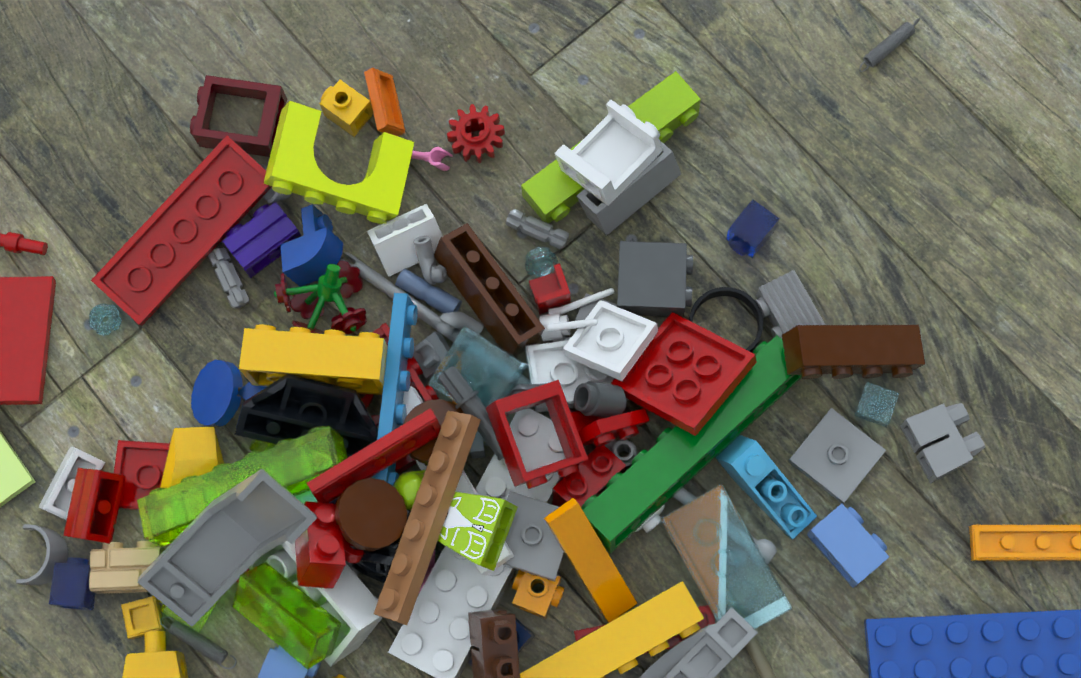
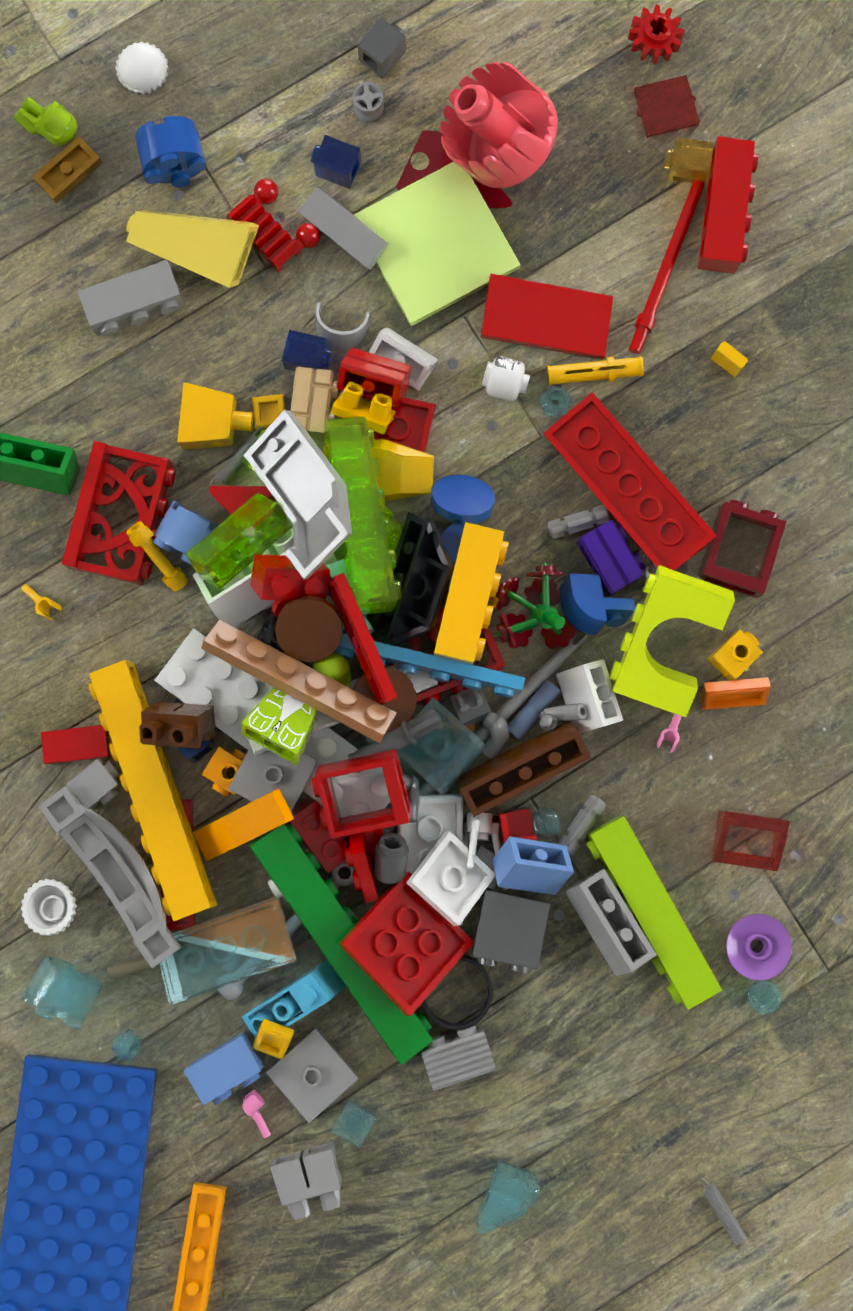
camera: 90 degrees right, 10 degrees up
red gear [447,104,505,163] -> none
white panel [554,100,663,206] -> none
clear blue brick [726,199,780,259] -> none
reddish brown brick [782,325,925,379] -> none
none -> clear light blue plate [112,1029,141,1062]
none -> red slope [209,486,276,530]
none -> bright pink hand [243,1090,271,1138]
none -> yellow tile [252,1018,294,1060]
none -> yellow hips [331,382,395,438]
none -> clear light blue slope [476,1159,540,1234]
none -> white head [482,356,530,402]
none -> medium blue brick [492,836,574,895]
none -> yellow pin [547,356,644,386]
none -> yellow tile [710,341,748,378]
none -> clear red tile [712,810,790,872]
none -> medium lavender dish [726,914,792,980]
none -> clear light blue plate [748,980,781,1014]

